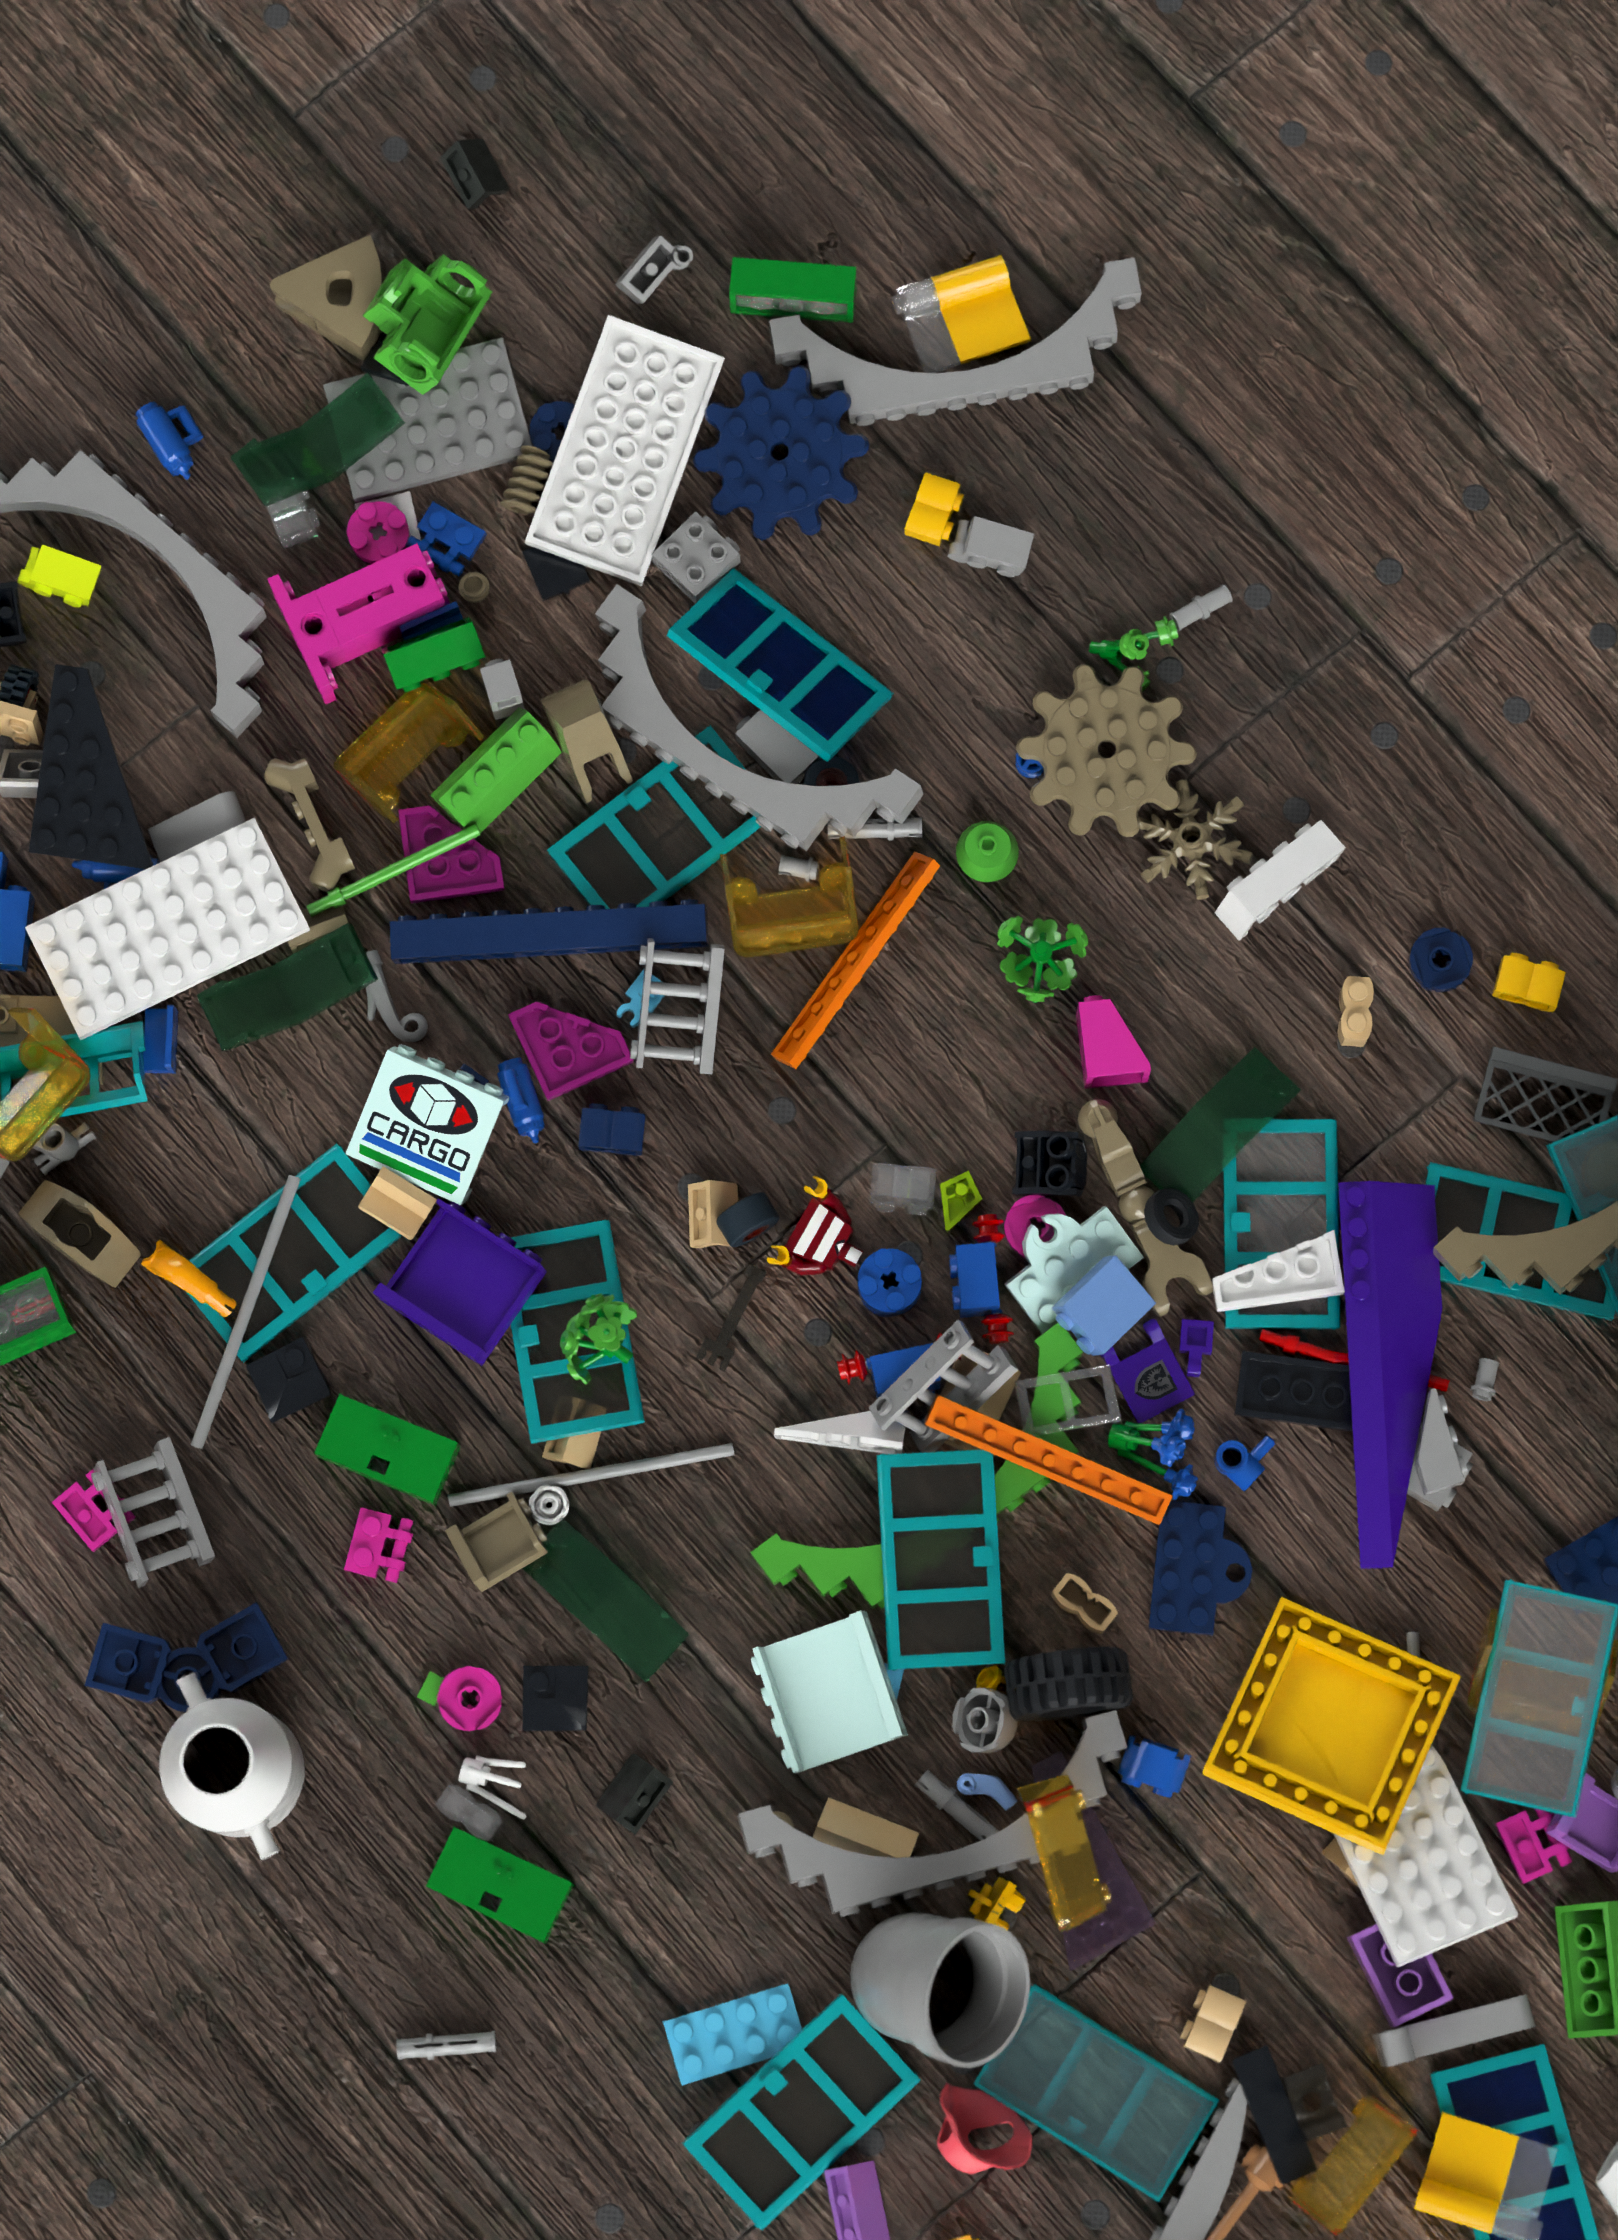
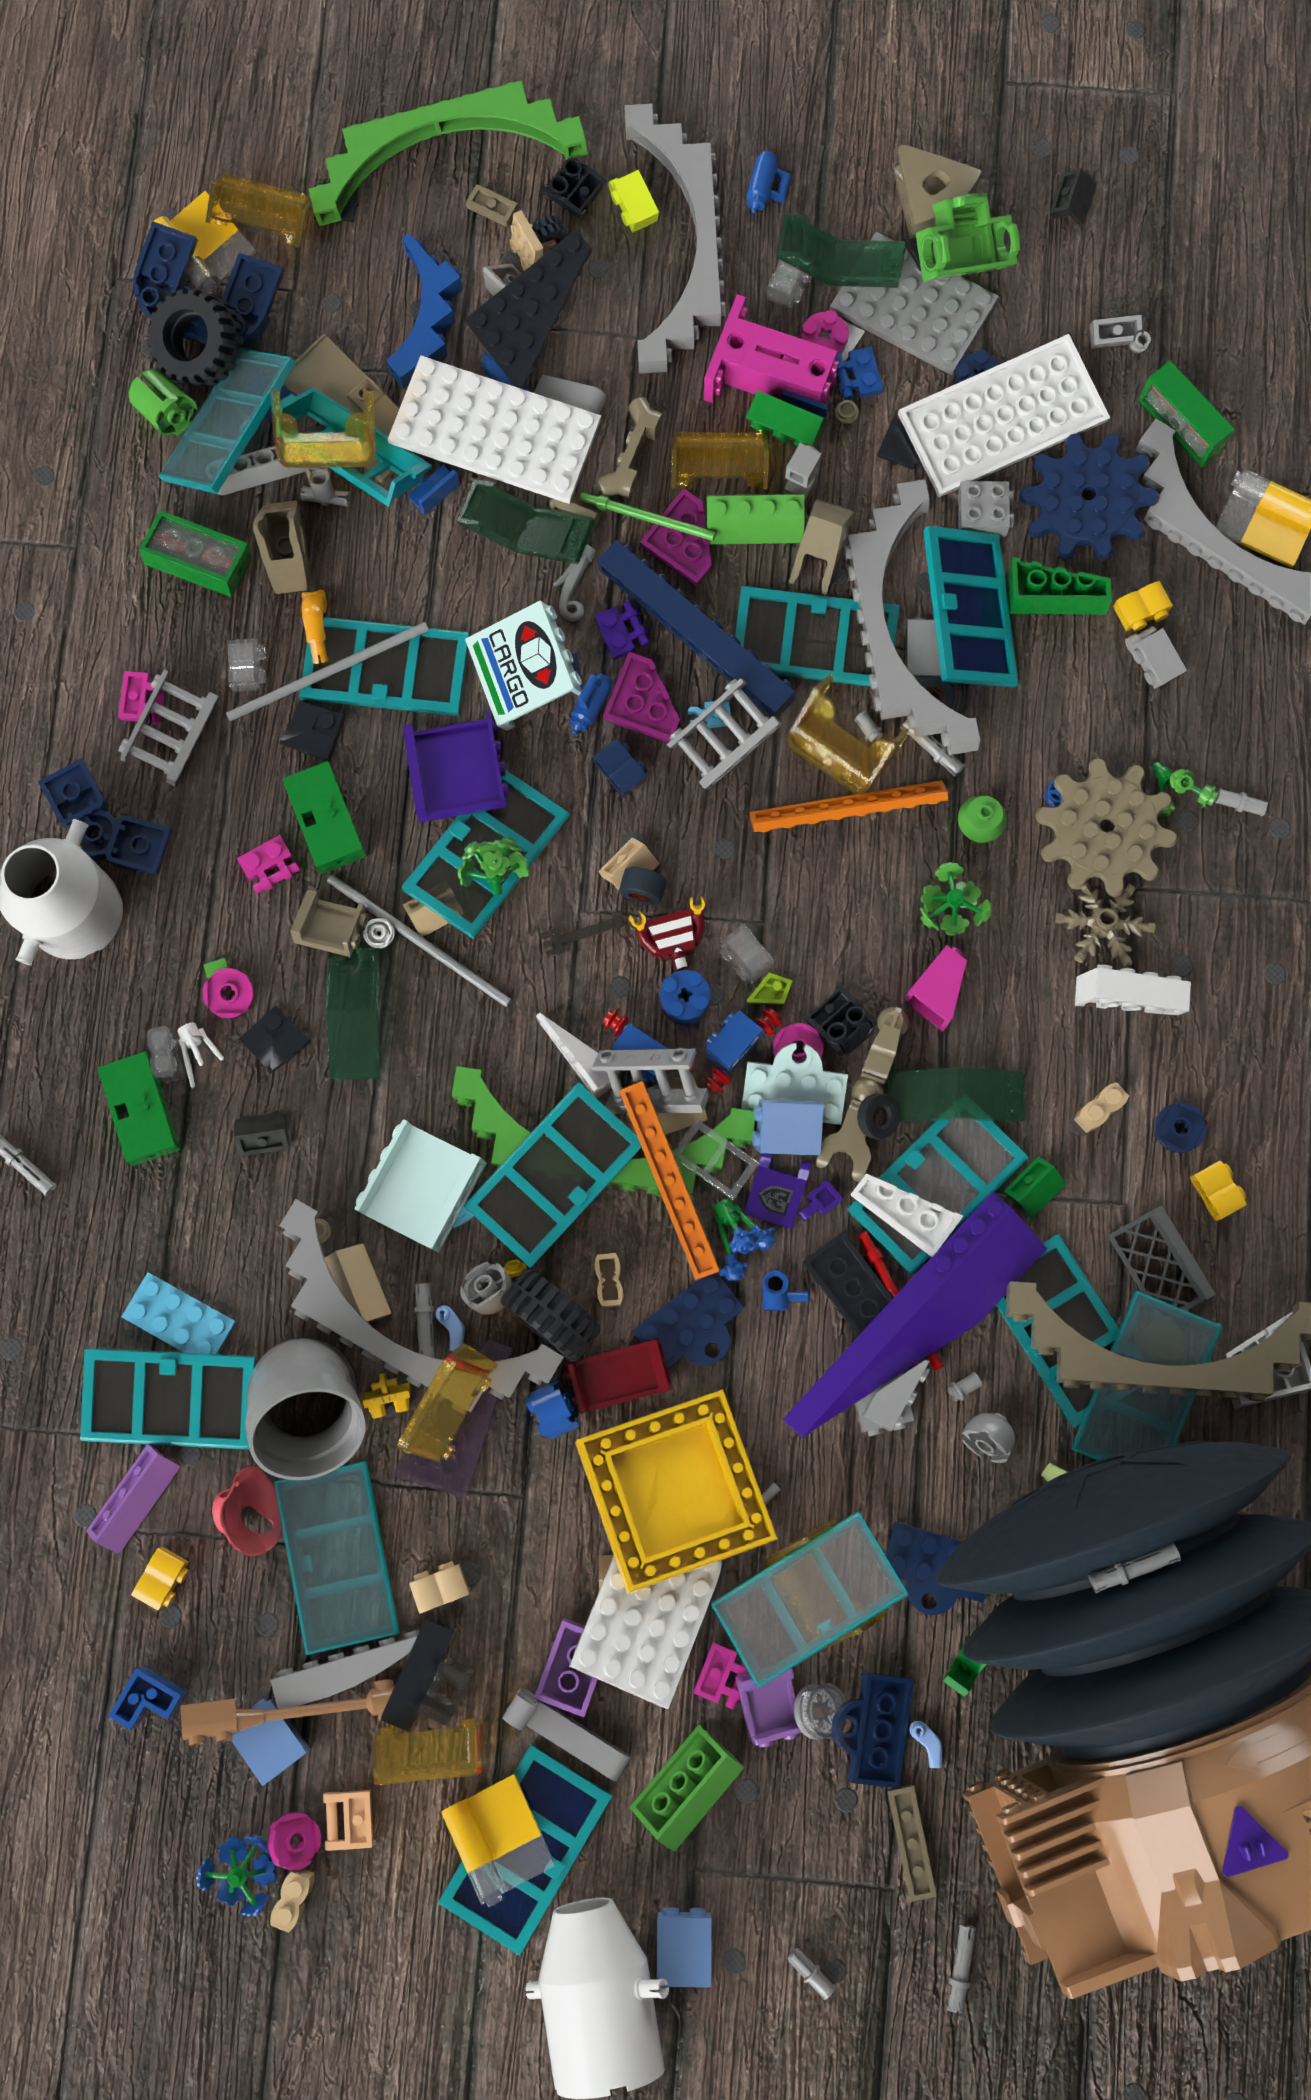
camera: 45 degrees right, 0 degrees up
tan panel [358,1166,437,1240] -> none
dark tan piece [500,445,553,515] -> none
none -> clear brick [228,639,266,692]
none -> dark red panel [565,1338,673,1414]
none -> dark purple plate [594,600,651,661]
none -> light grey cylinder [961,1413,1015,1463]
none -> green panel [1003,1156,1066,1219]
none -> green wedge [1008,557,1112,615]

